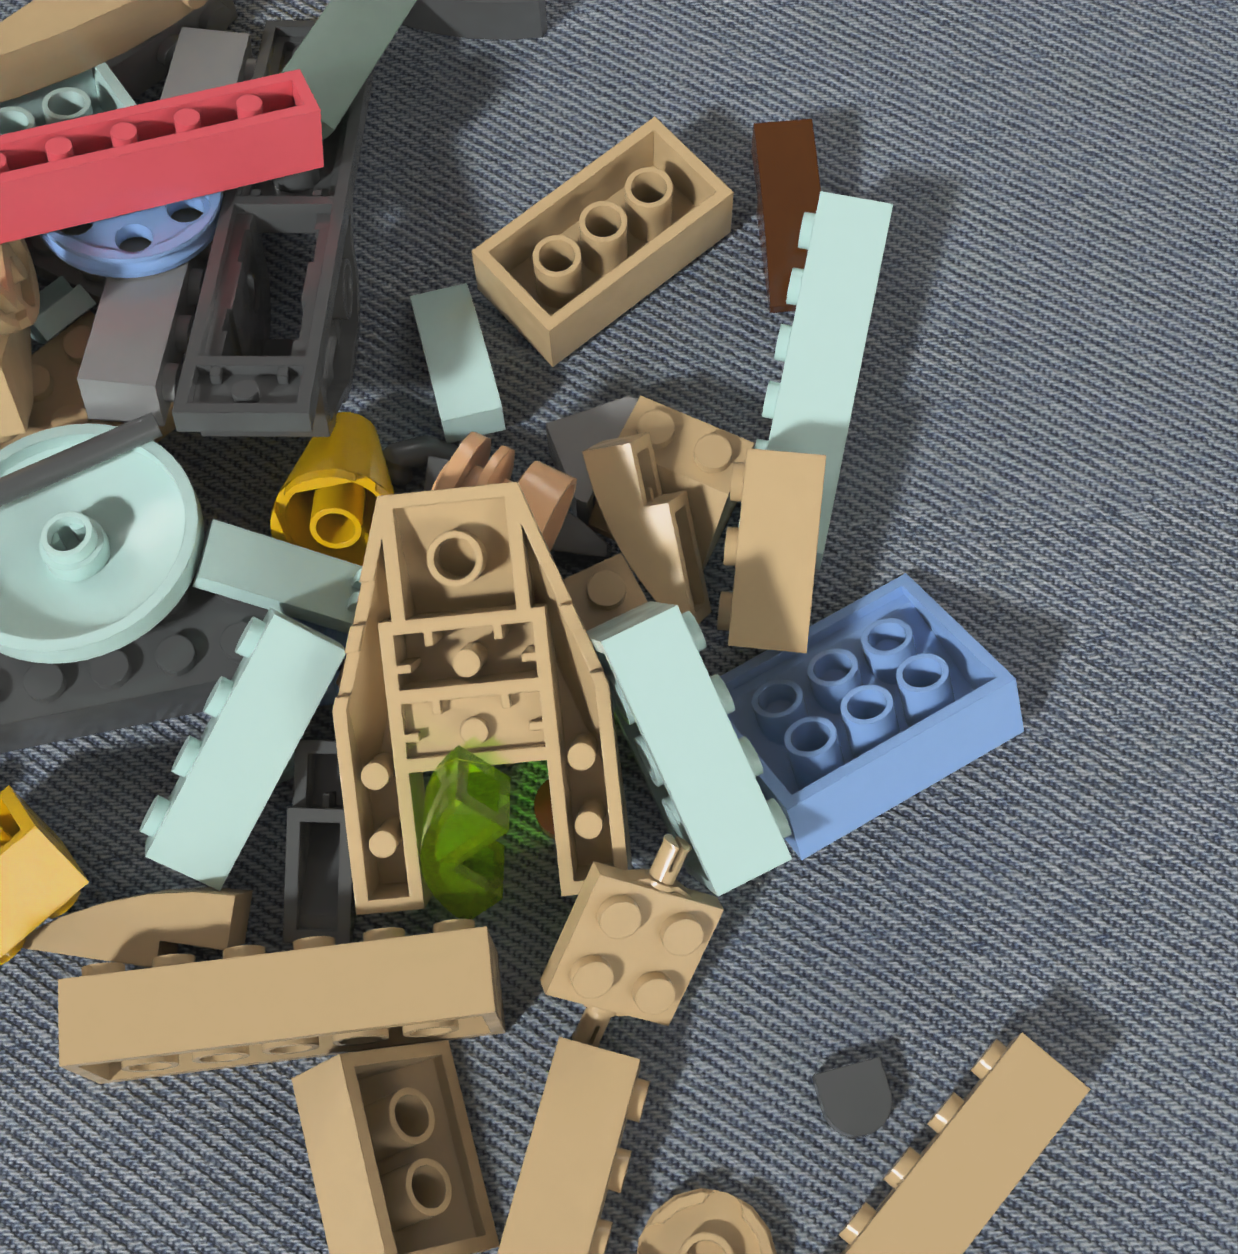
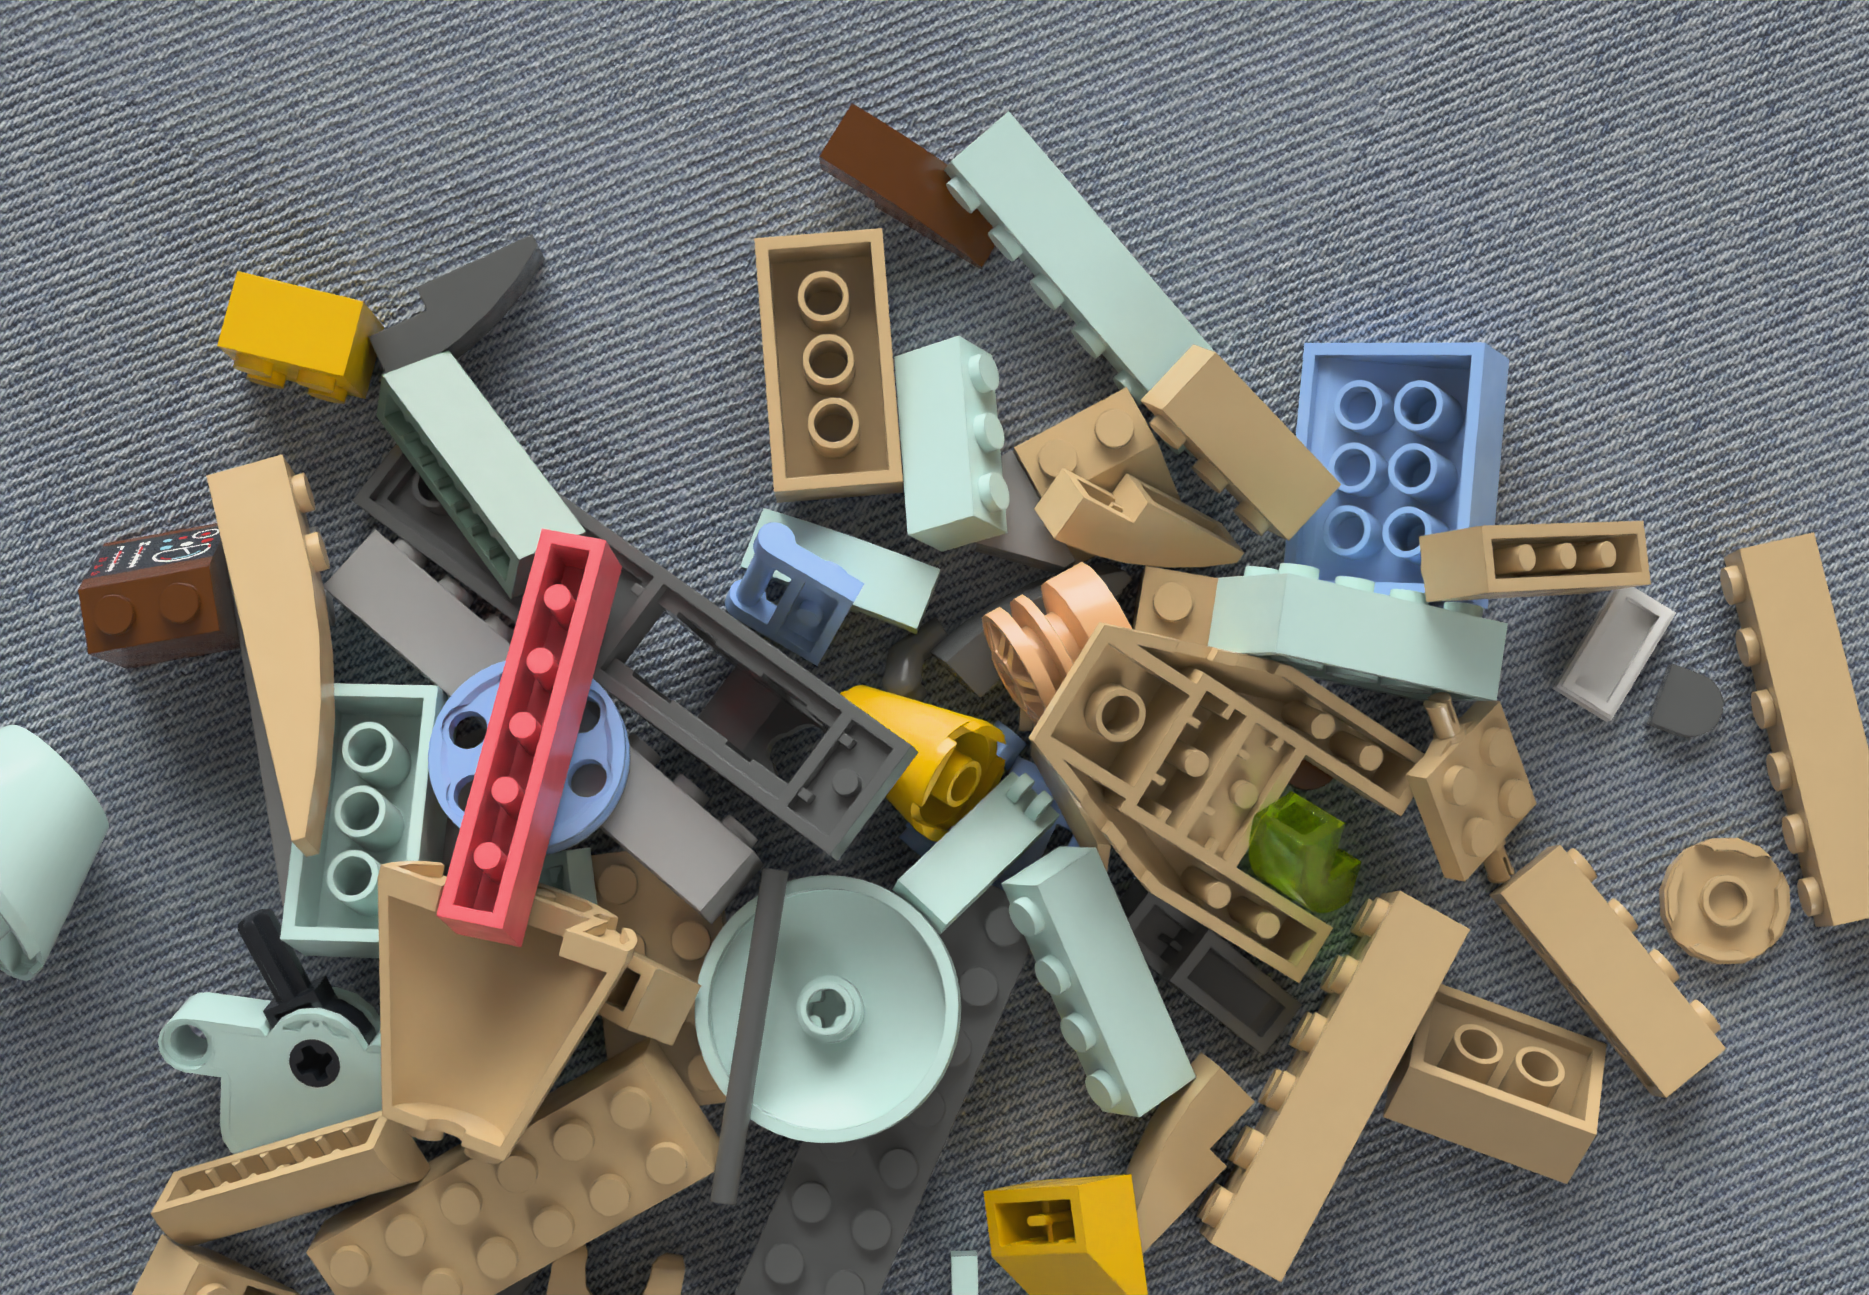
camera: 60 degrees left, 15 degrees up
none -> light blue plate [725,522,864,666]
none -> light aqua brick [894,336,1009,552]
none -> tan brick [1419,521,1651,602]
none -> white tile [1552,587,1676,722]

